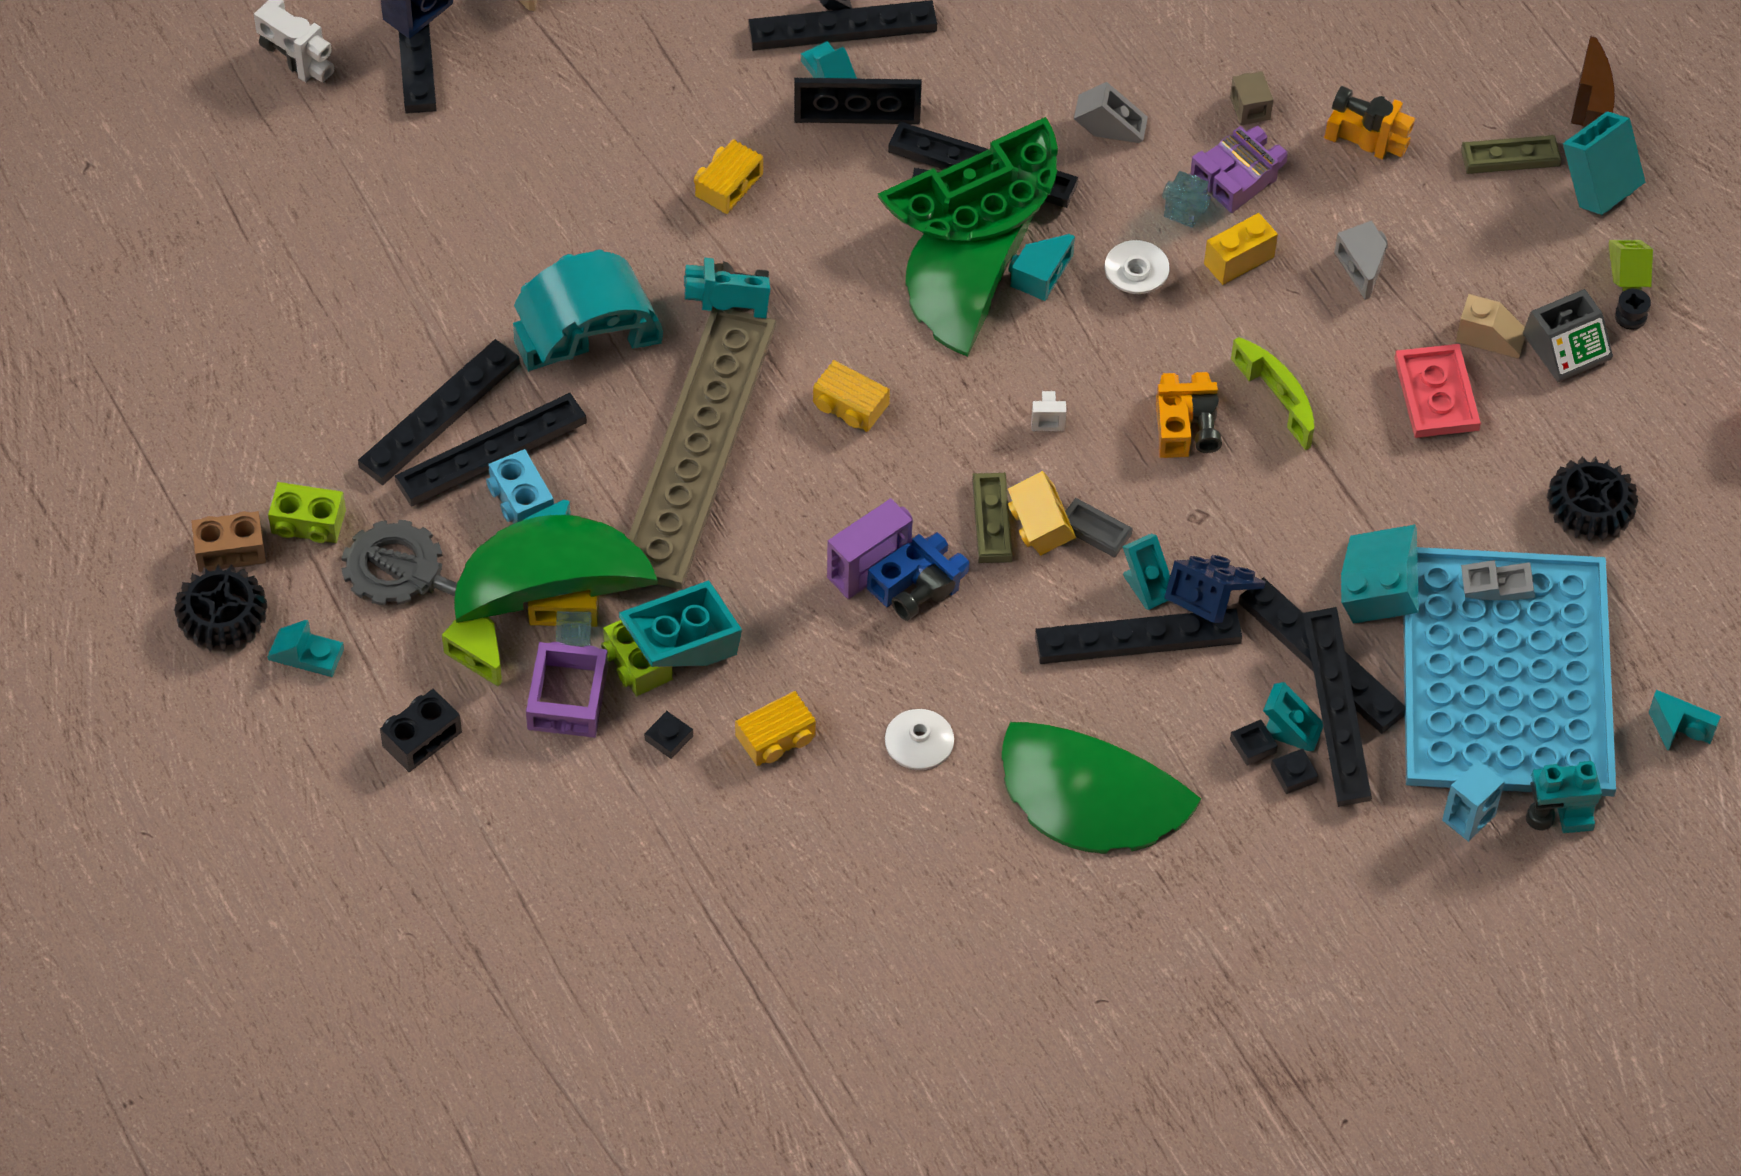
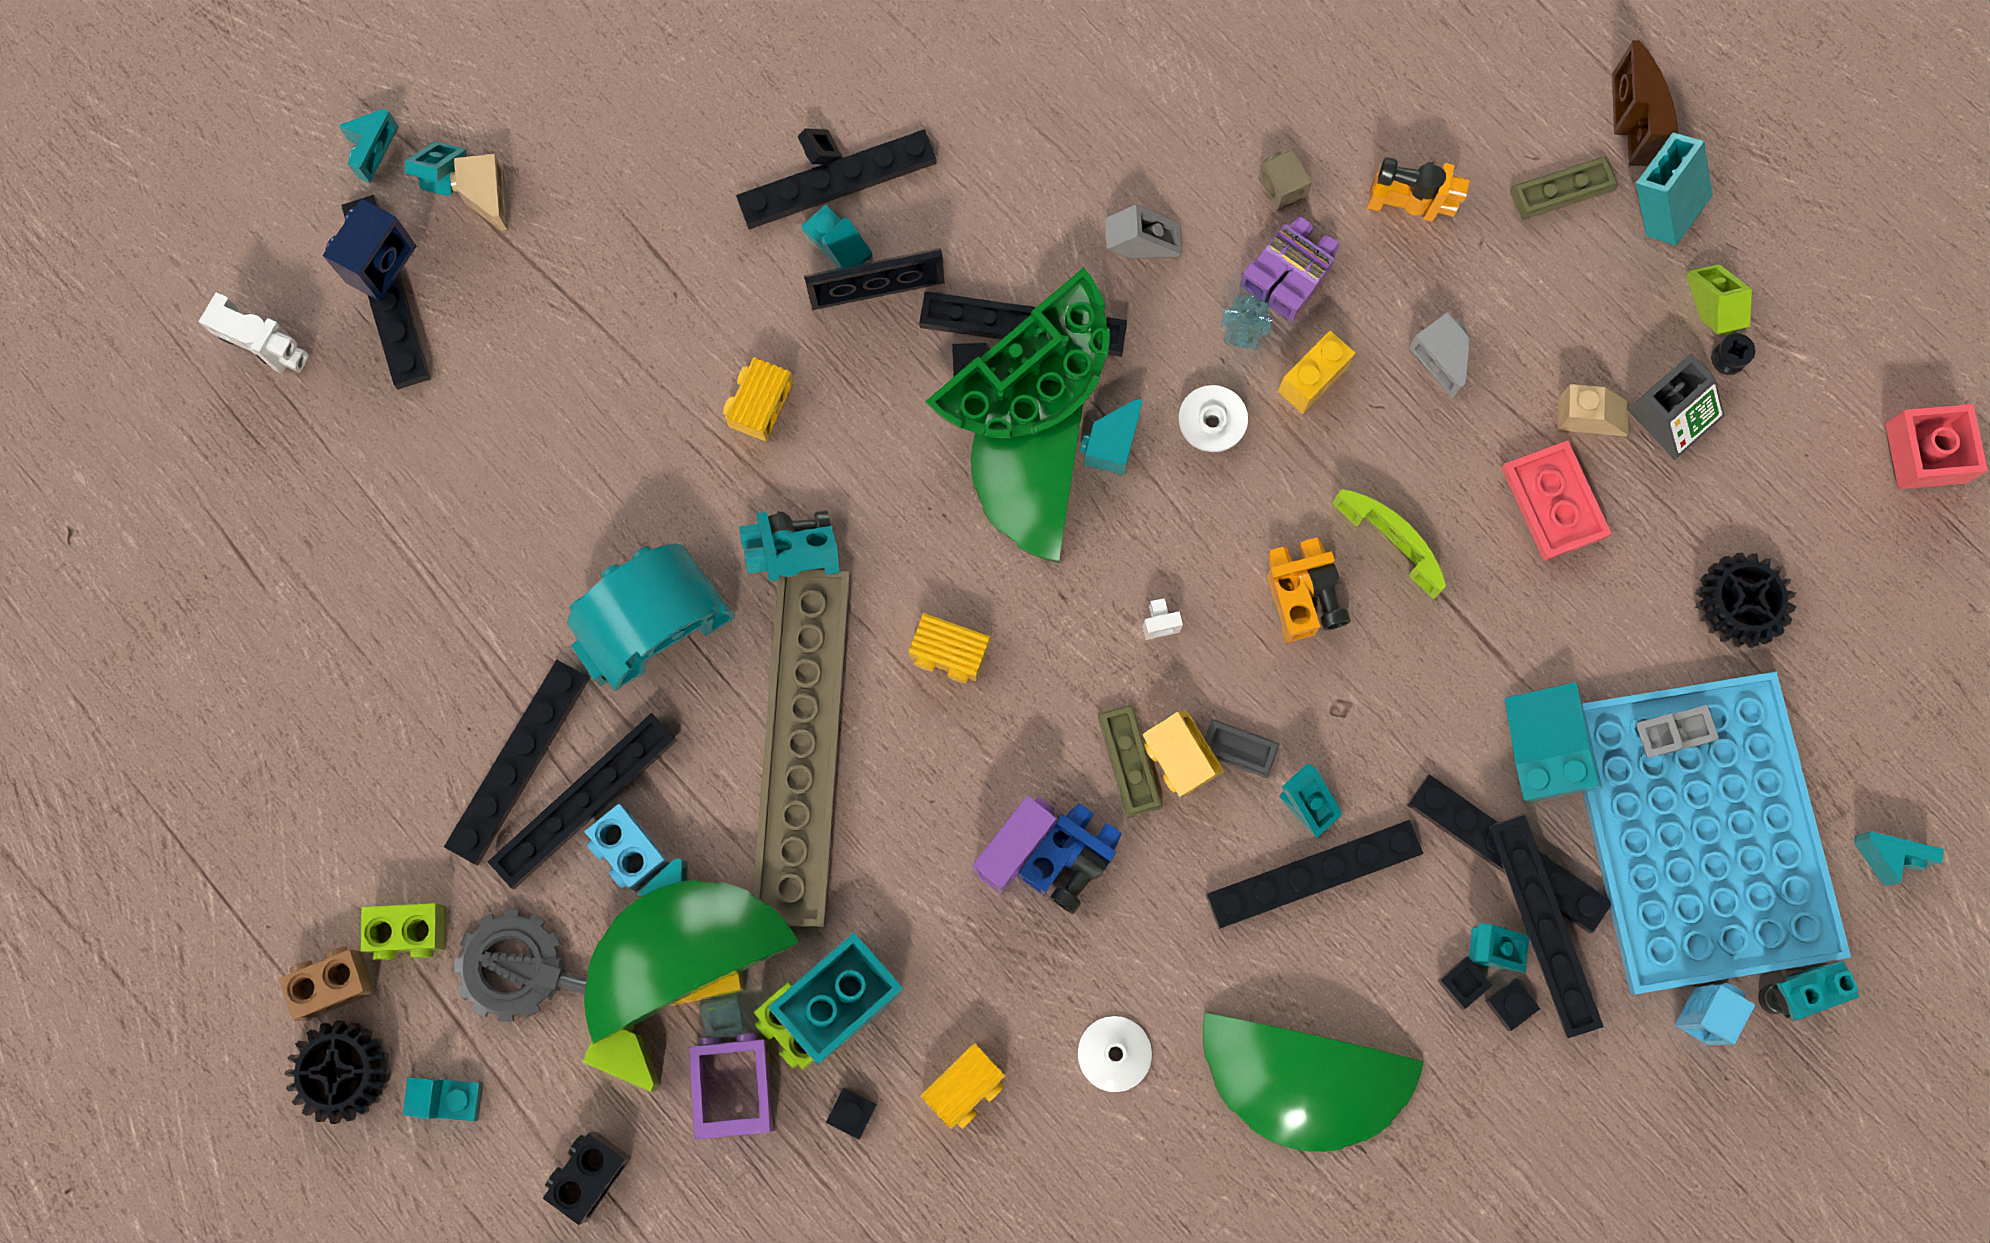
camera: 10 degrees left, 20 degrees up
dark blue bracket [1164,555,1266,623] -> none

